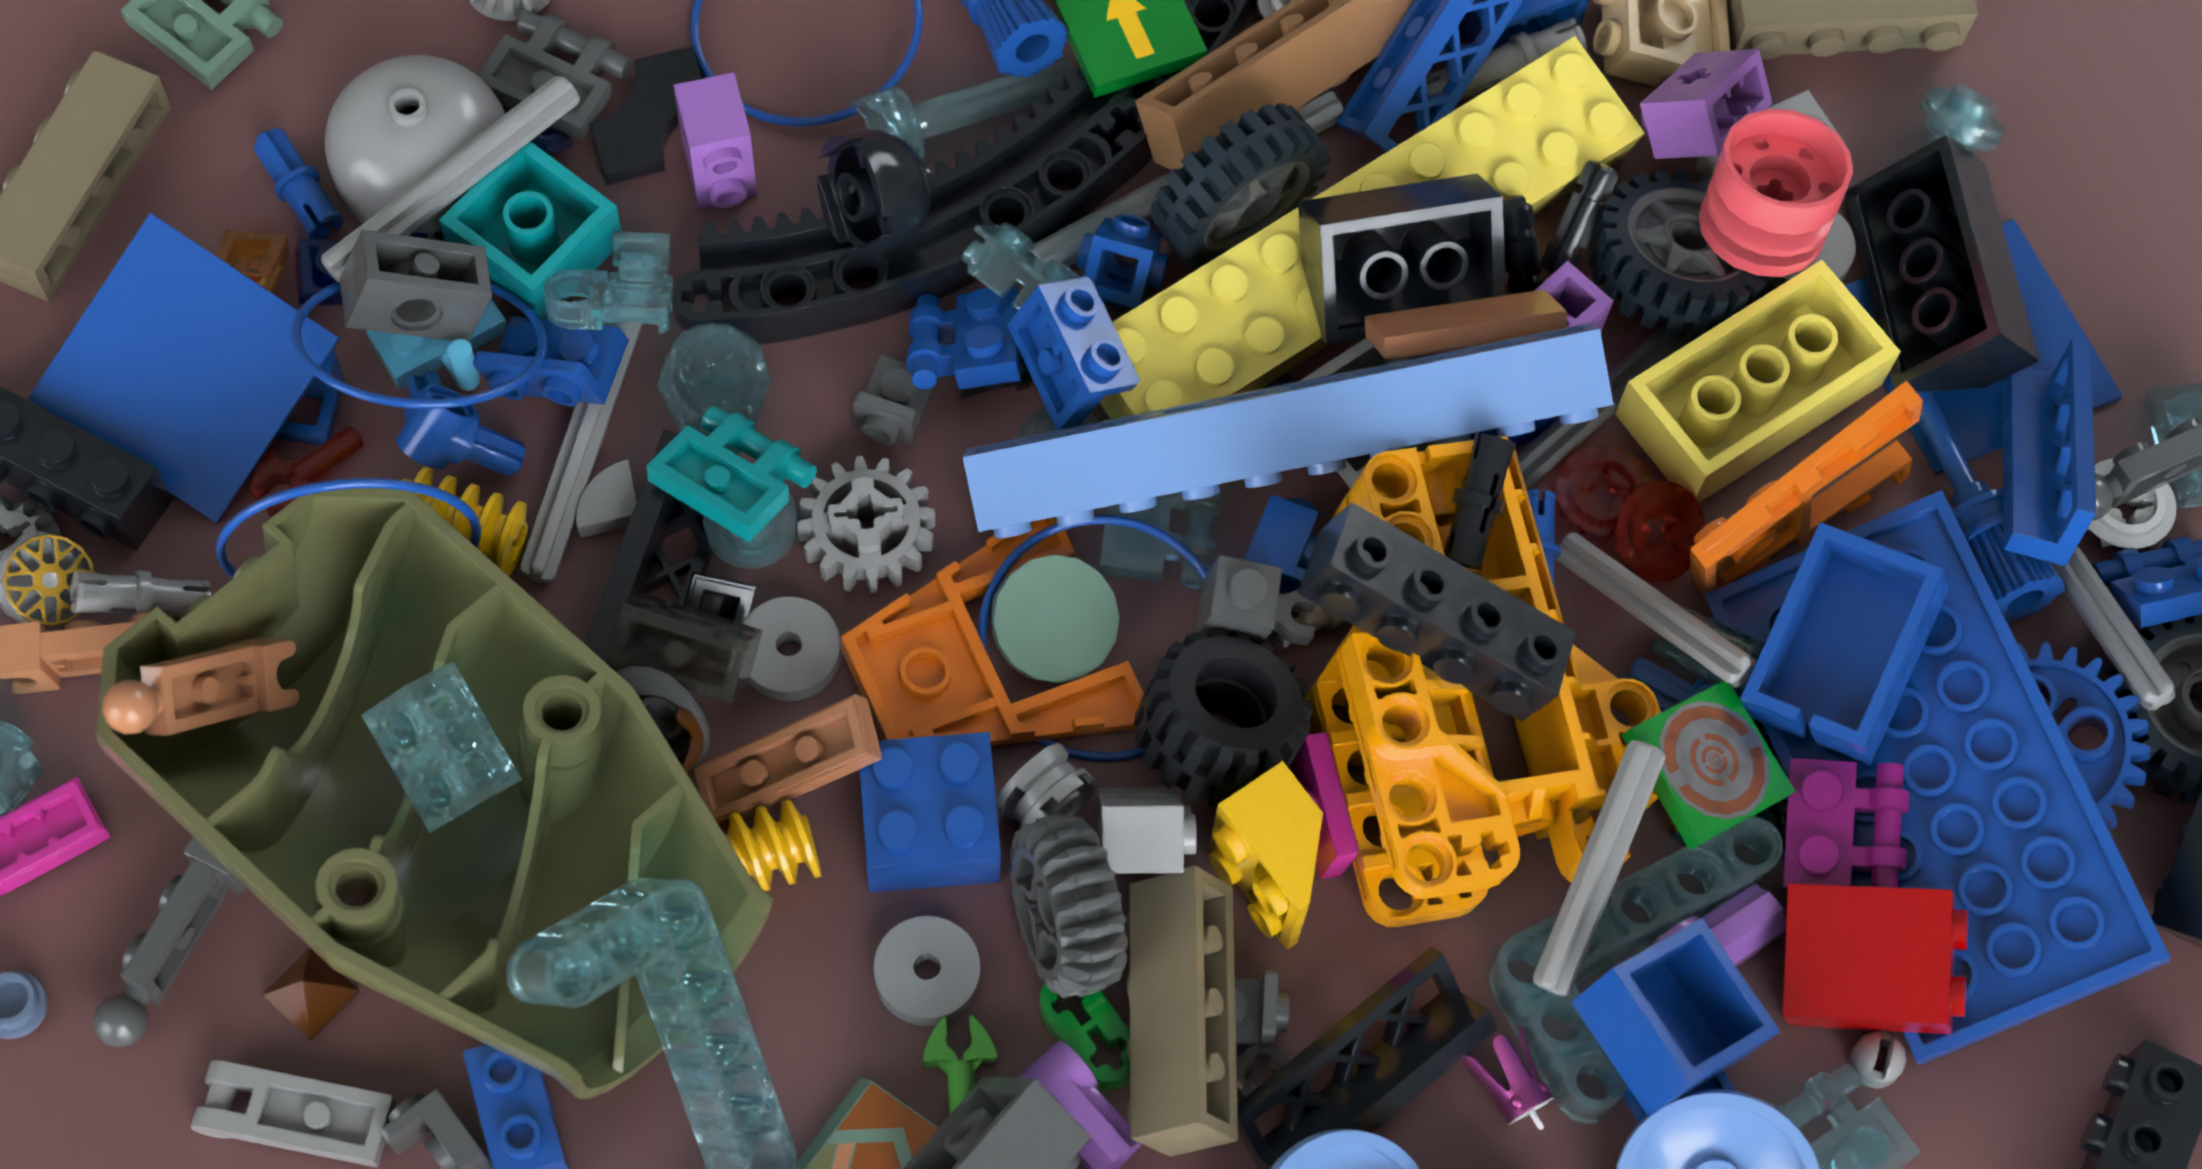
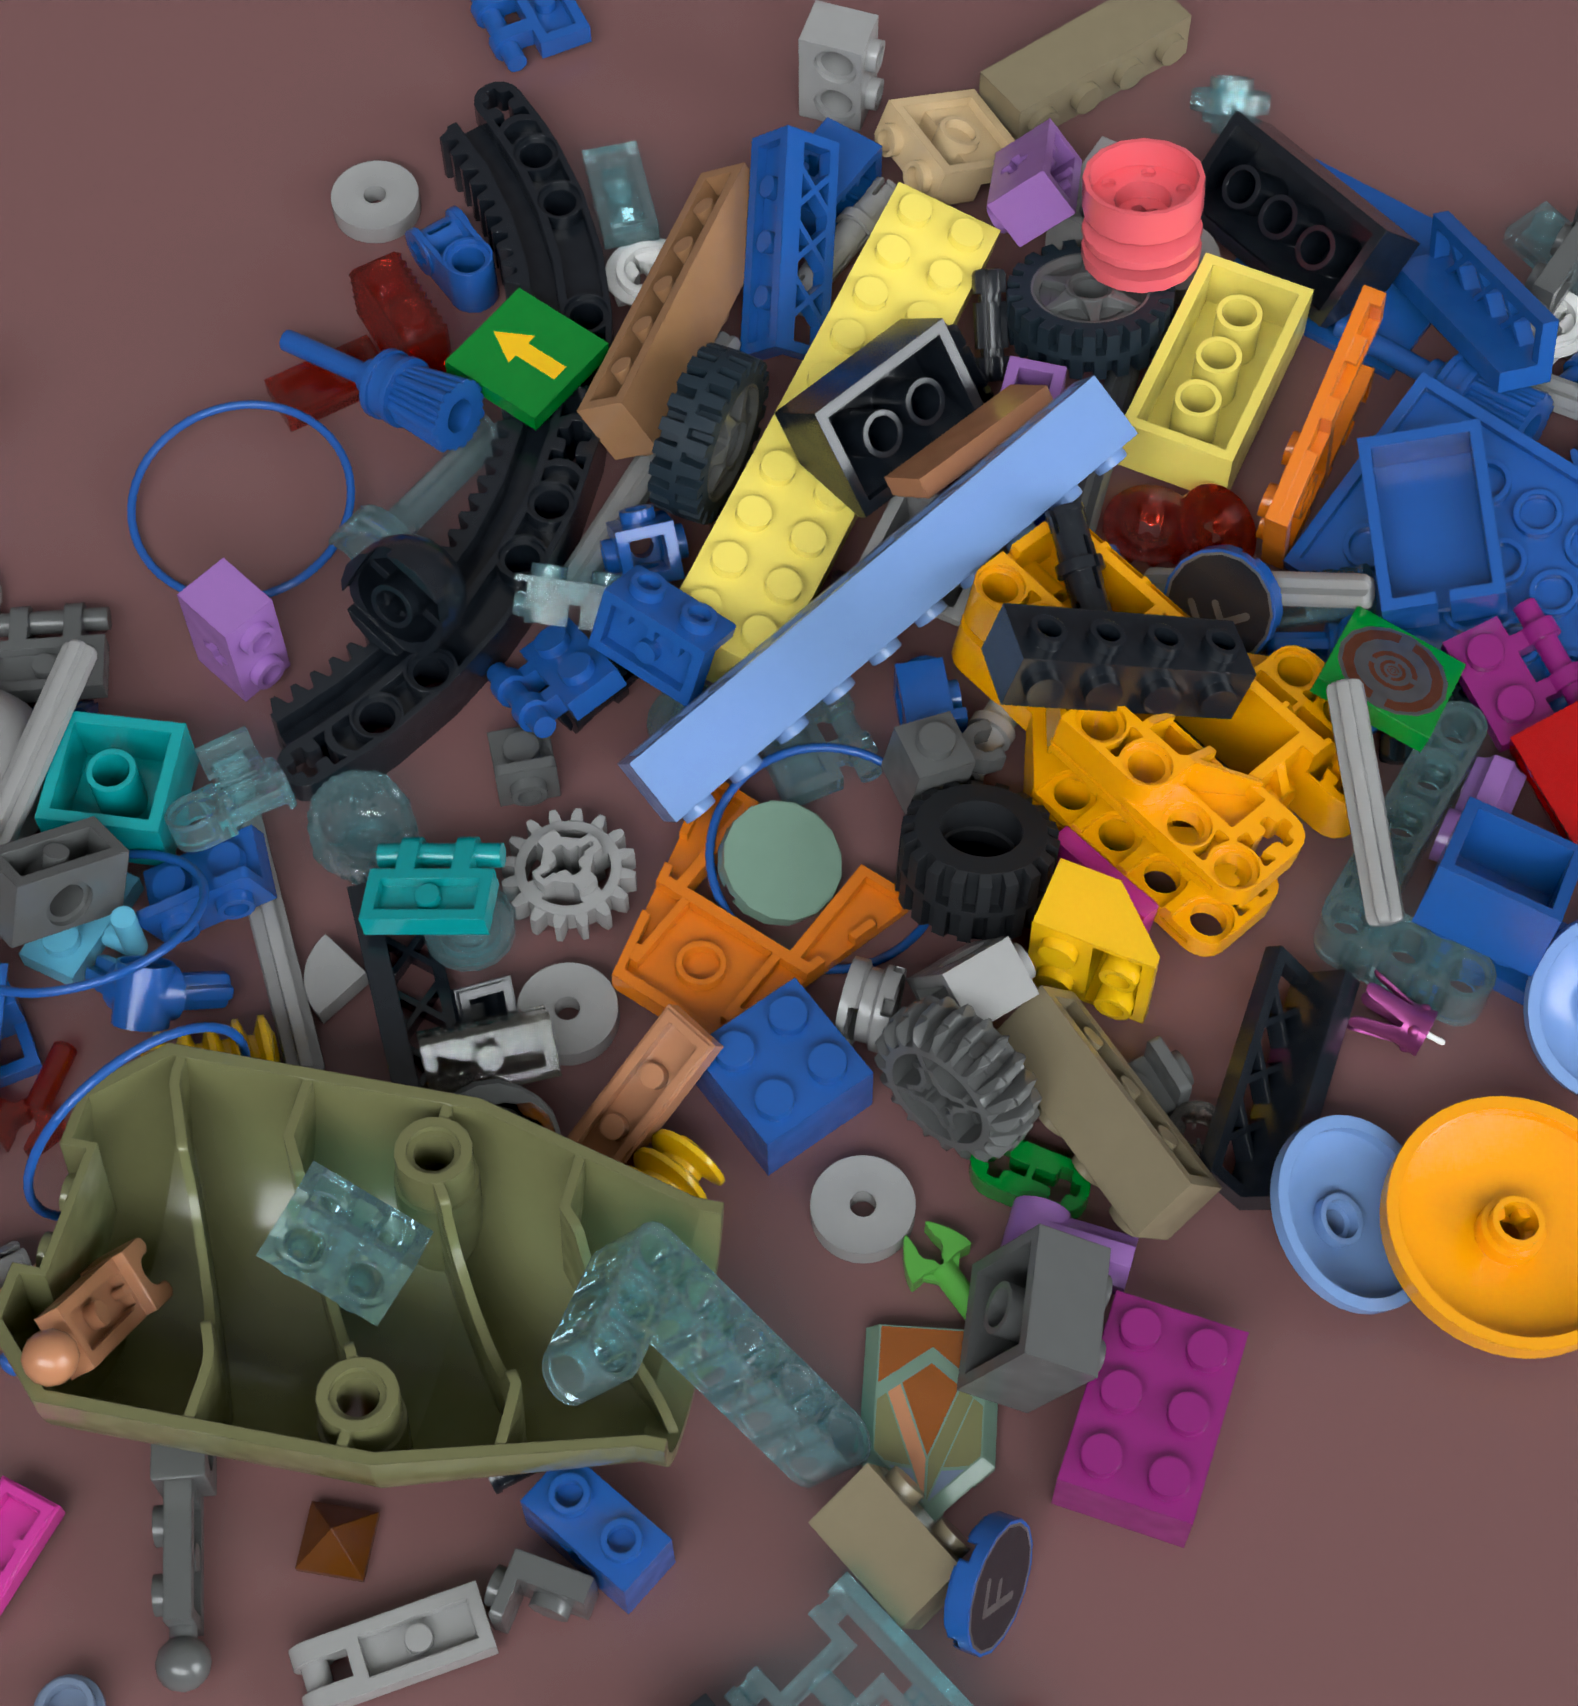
camera: 25 degrees left, 5 degrees down
black tile [590,46,702,185] -> none
none -> black tile [1164,545,1283,654]

